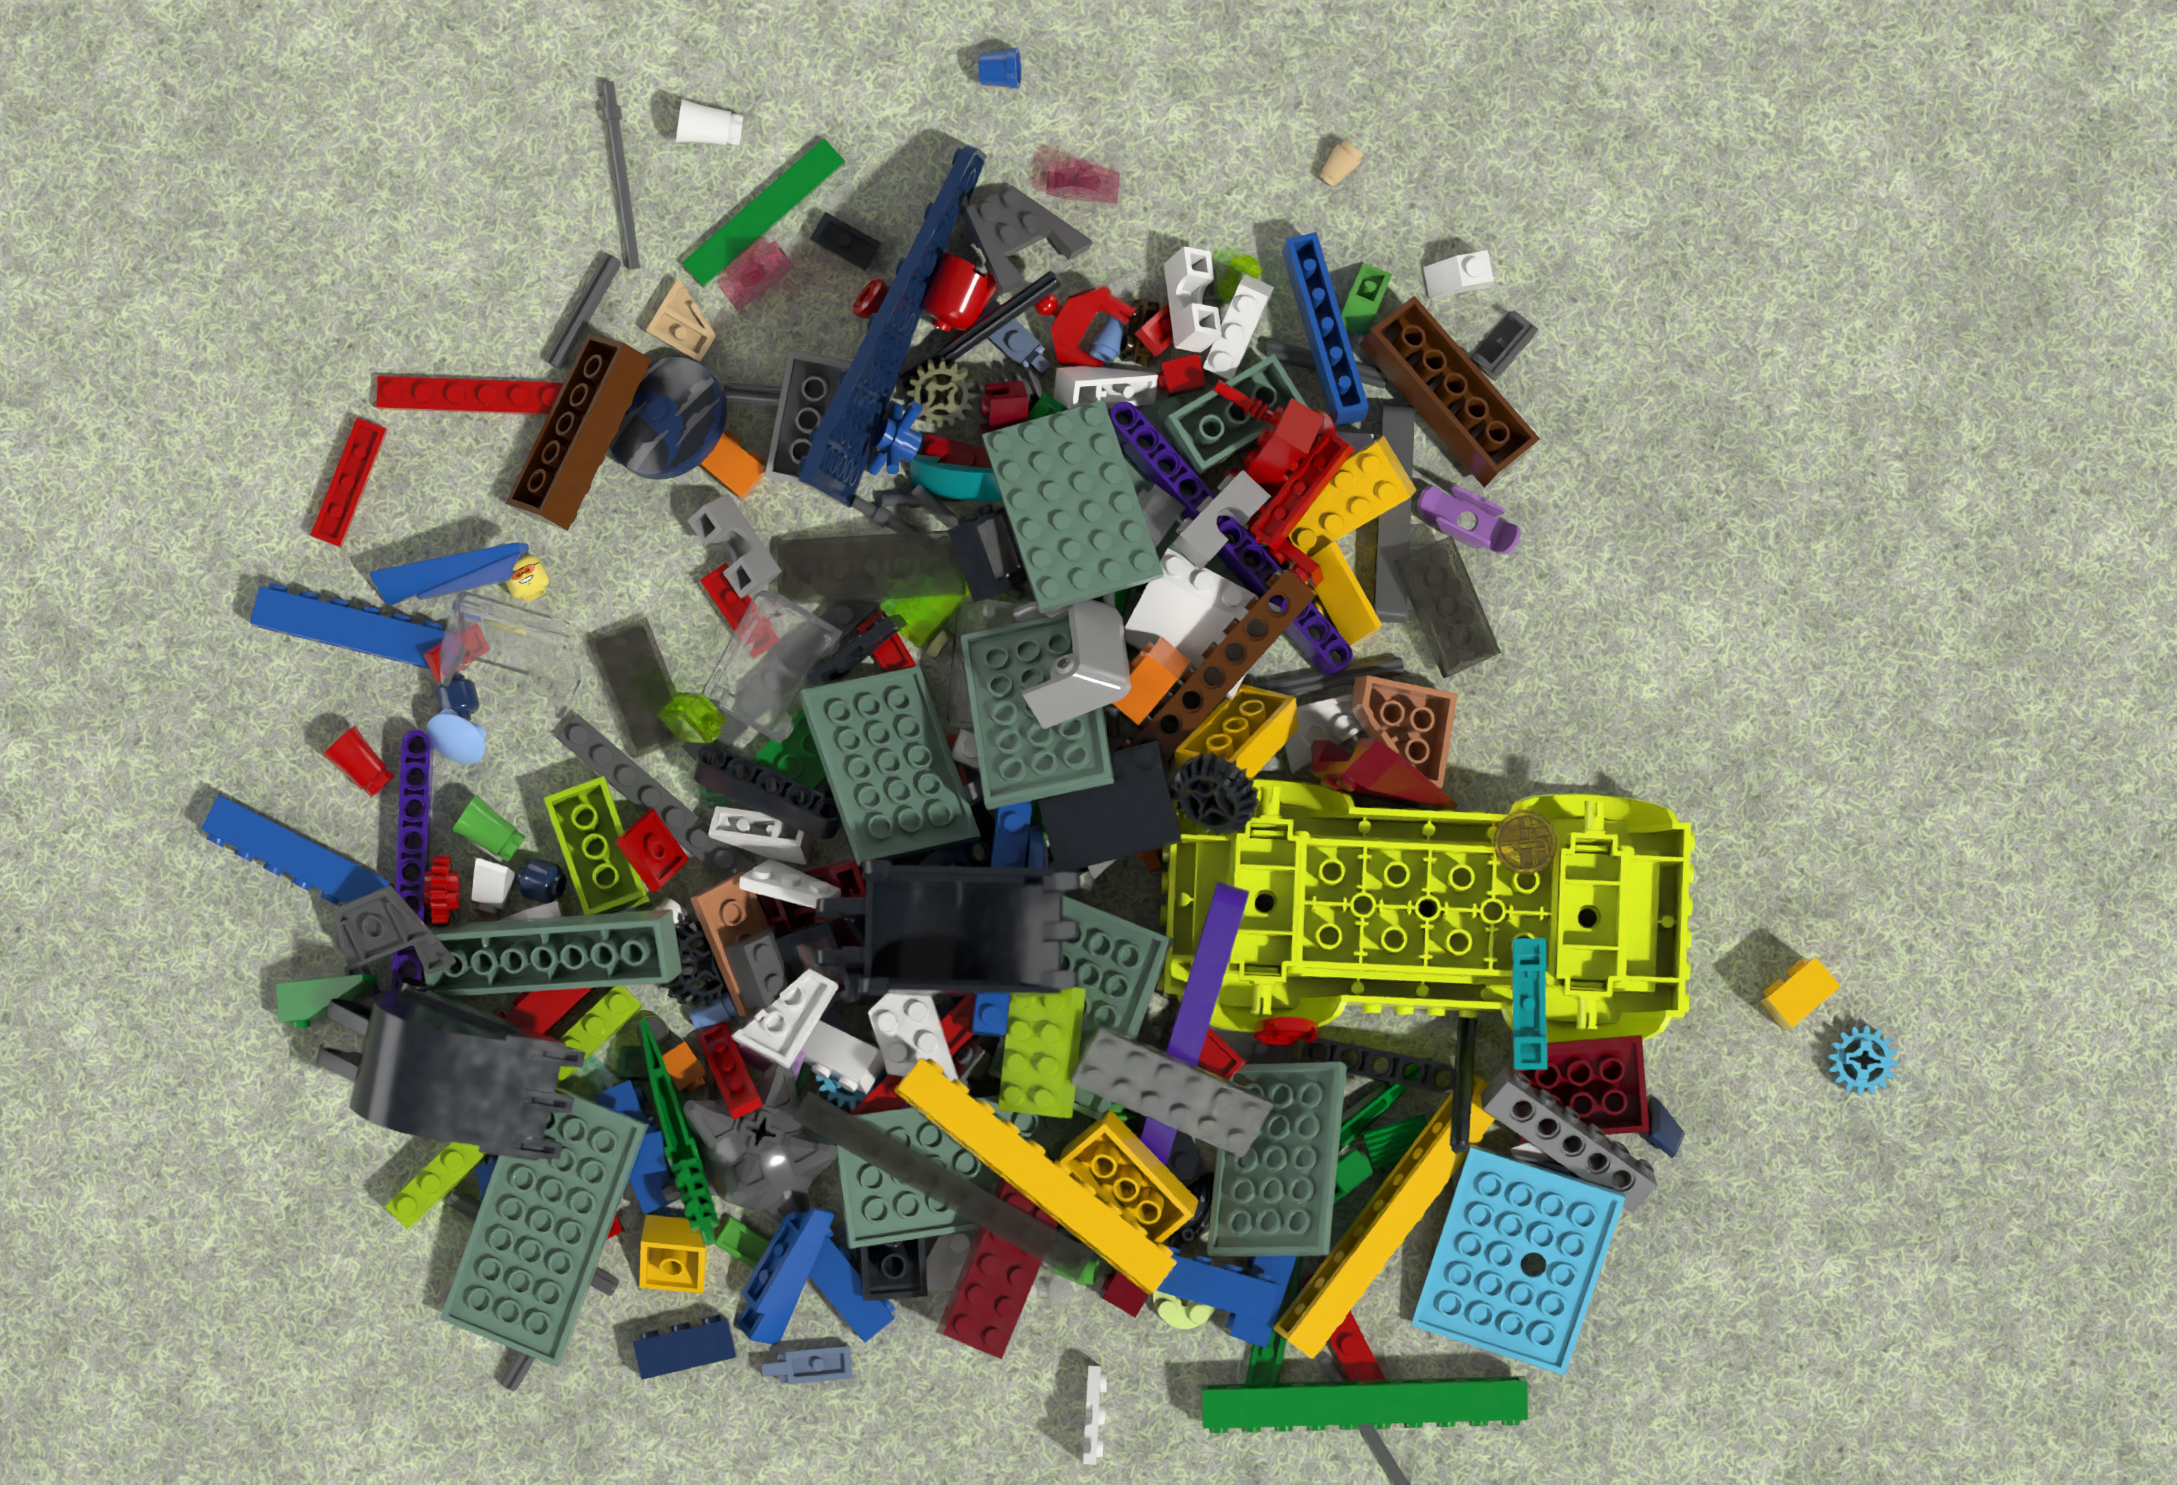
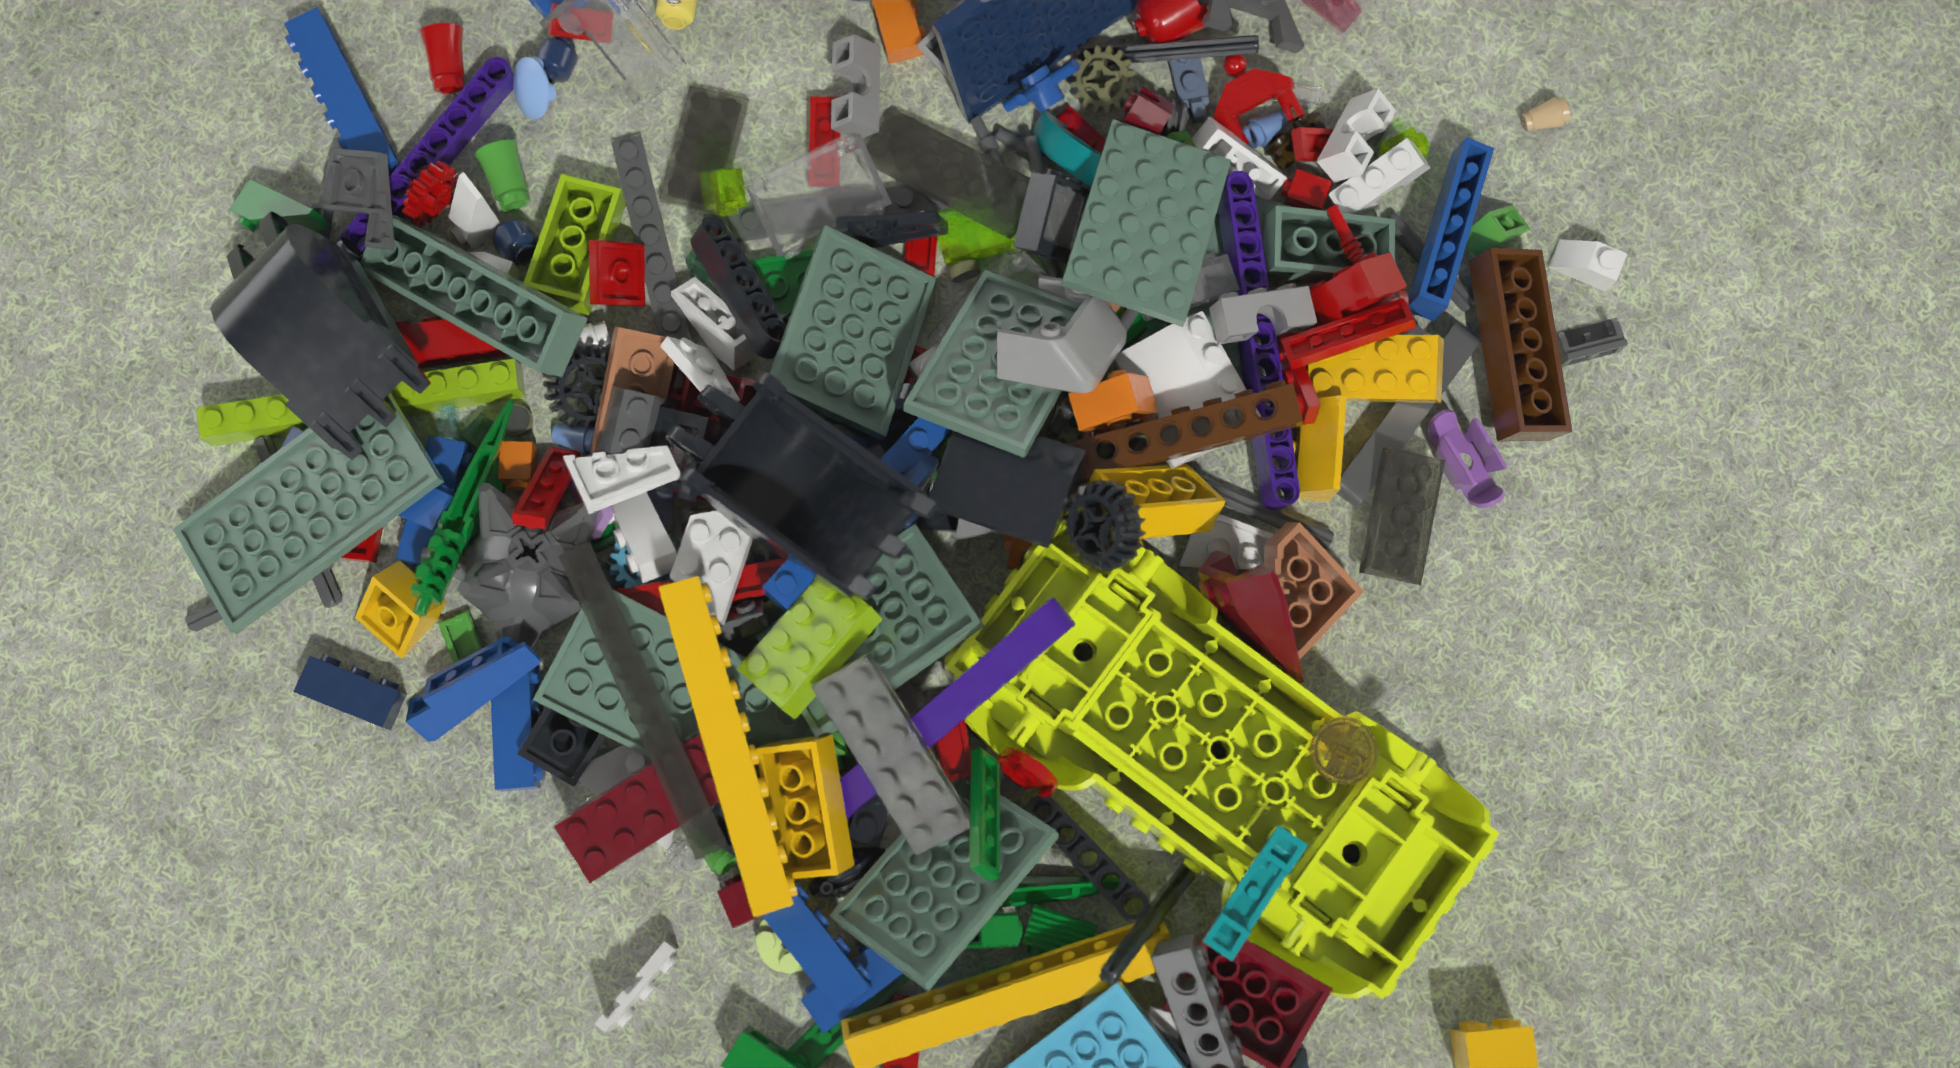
camera: 35 degrees right, 5 degrees down
sand blue hinge [762,1346,853,1384] -> none
none -> green tile [970,747,1000,882]

